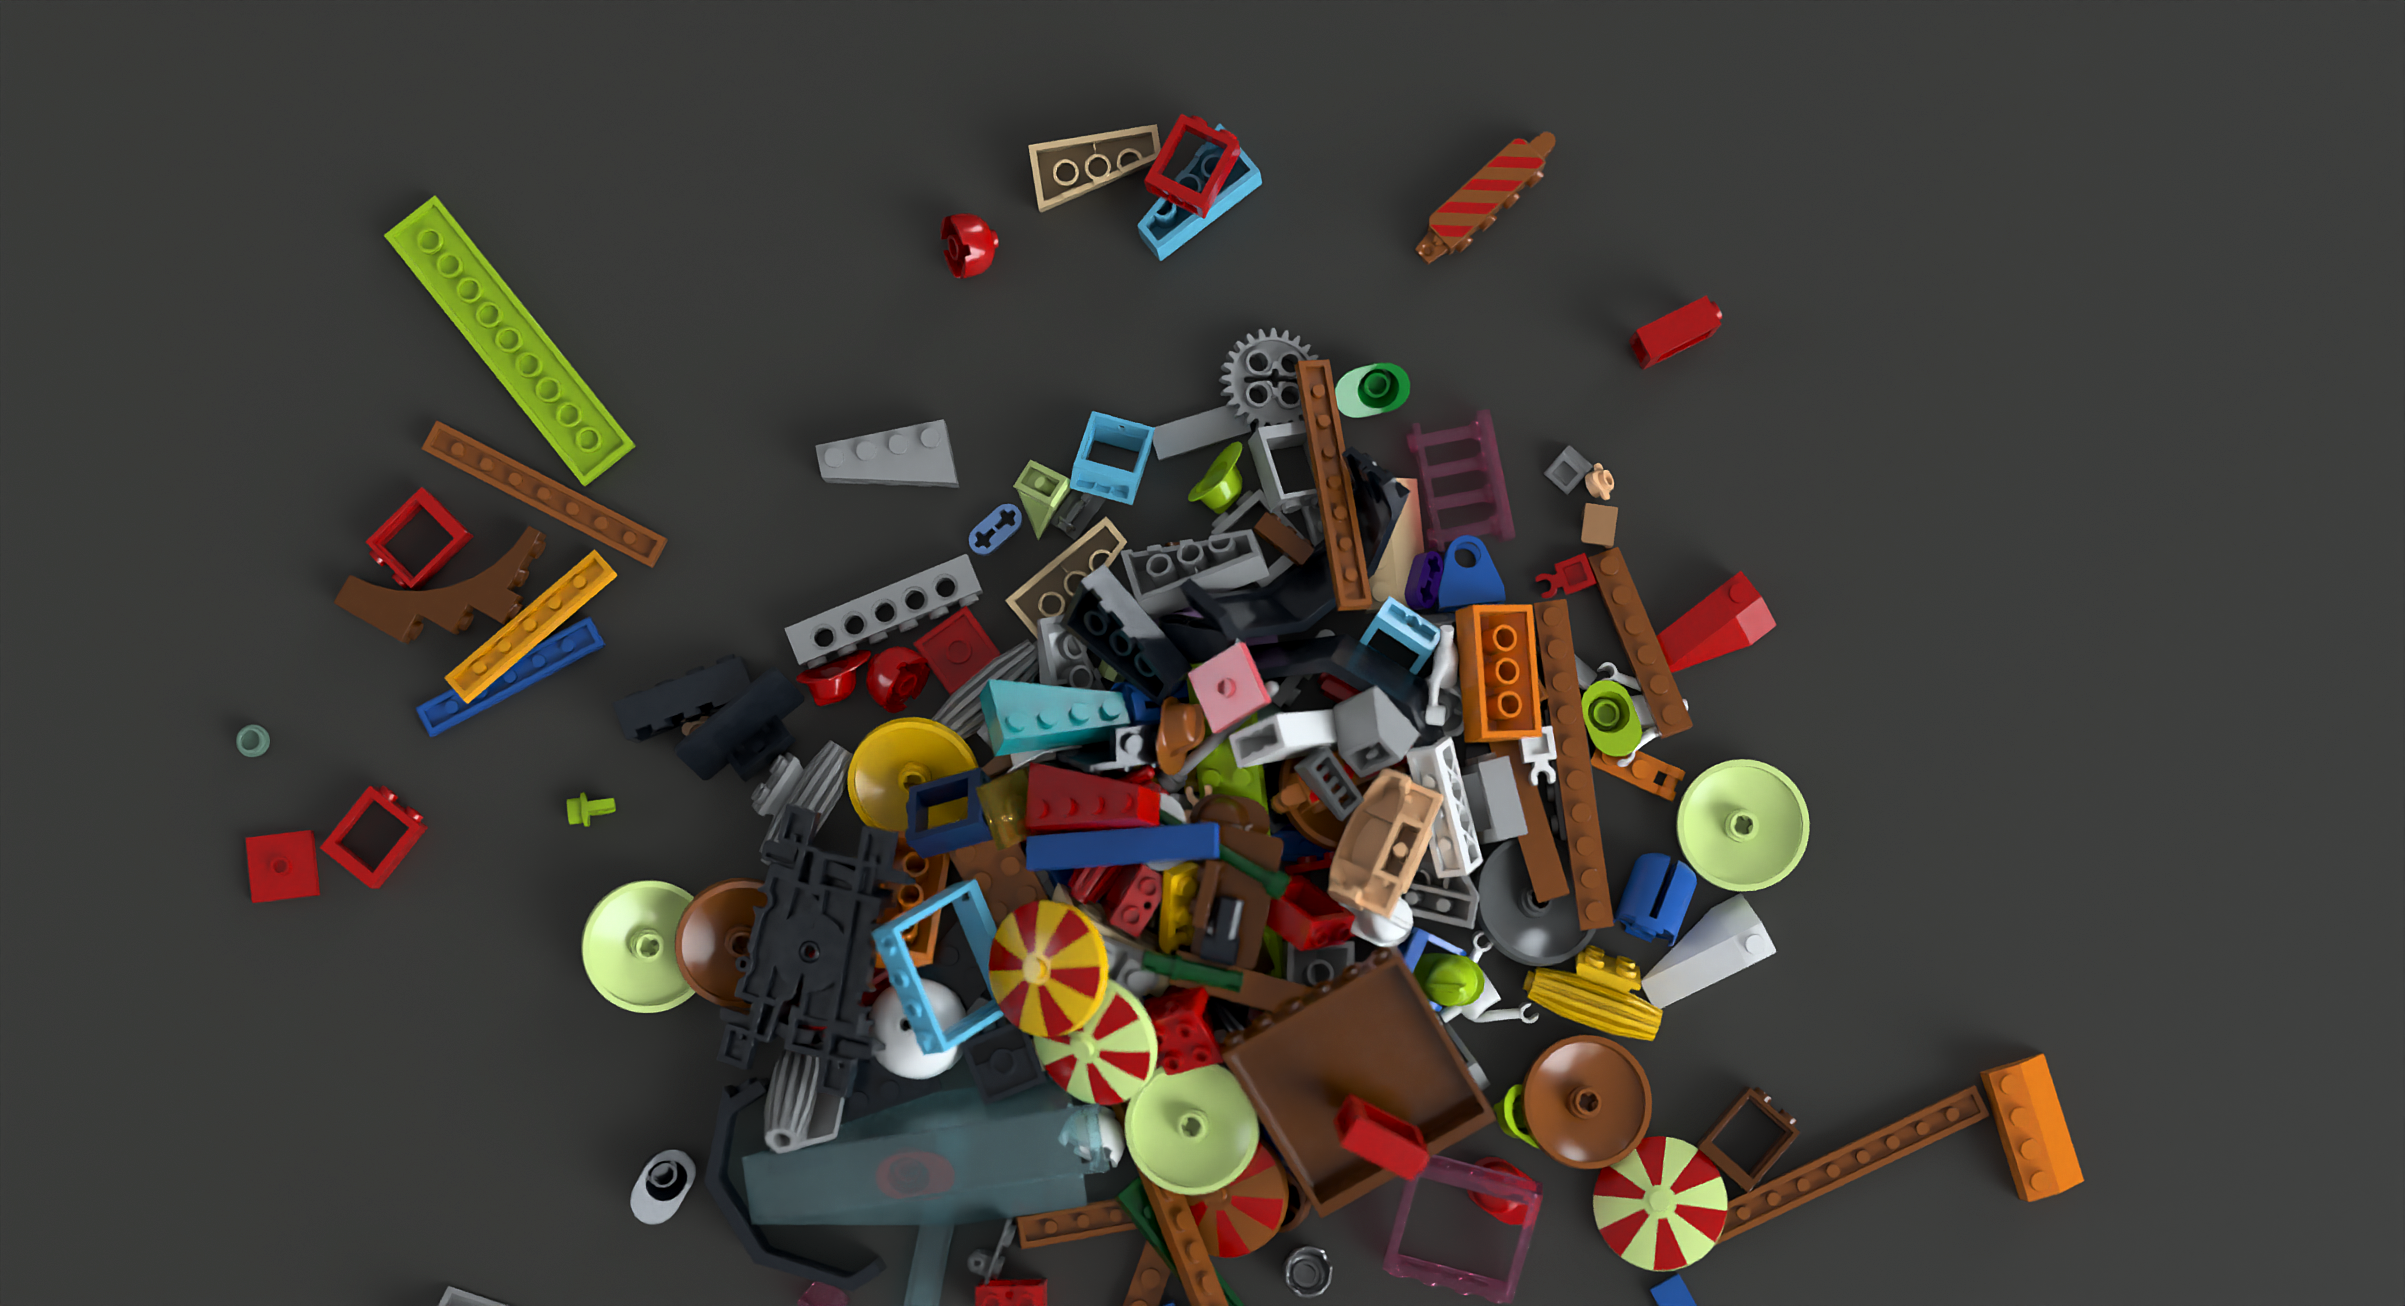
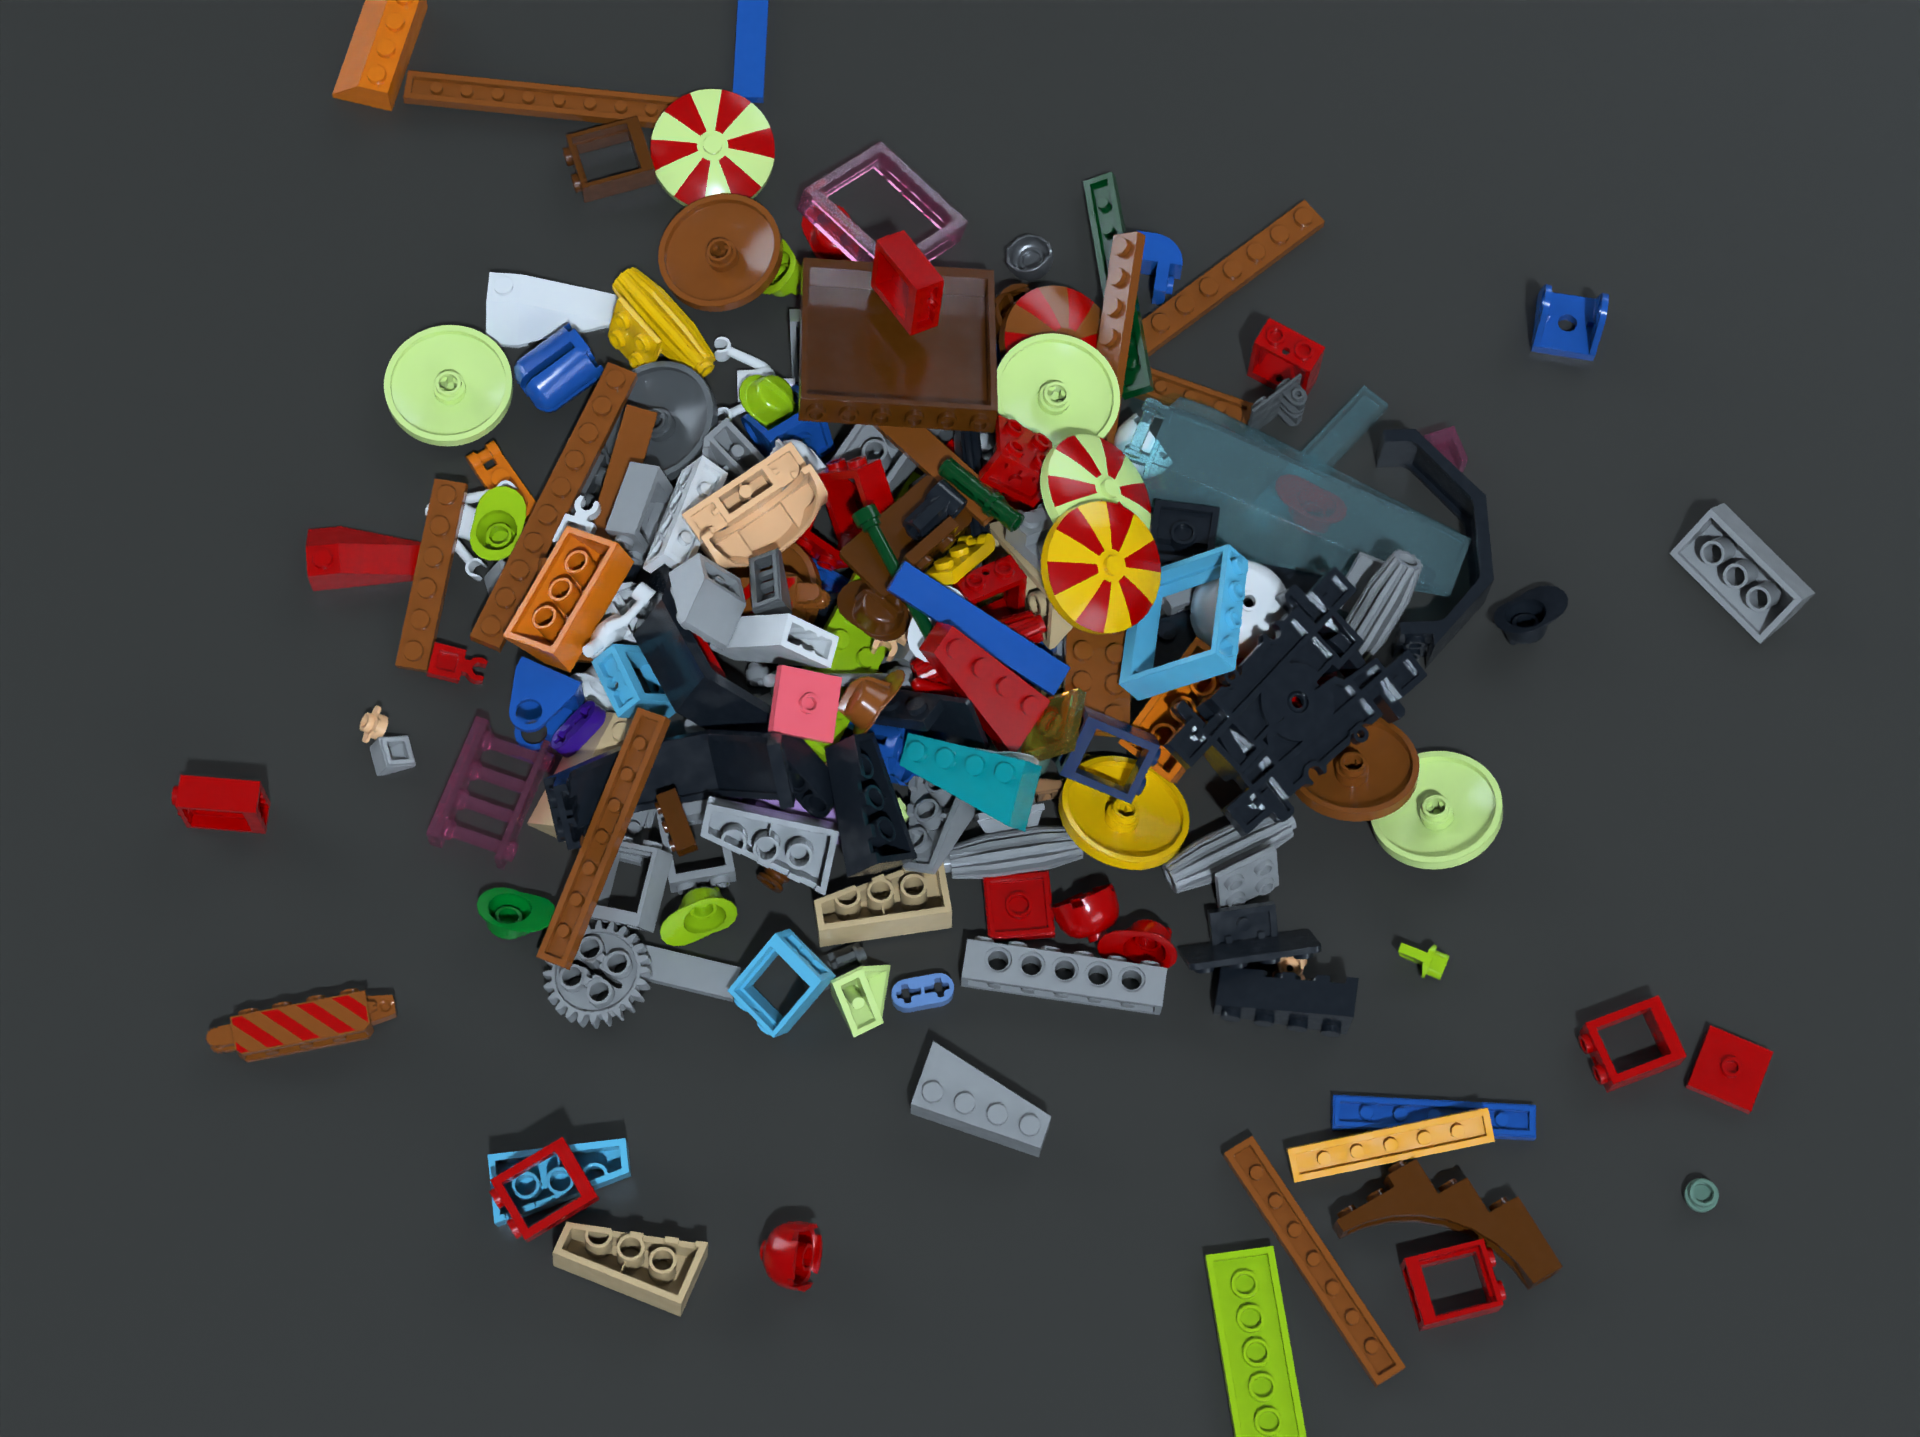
camera: 155 degrees left, 15 degrees down
medium nougat panel [1581,503,1618,549] -> none

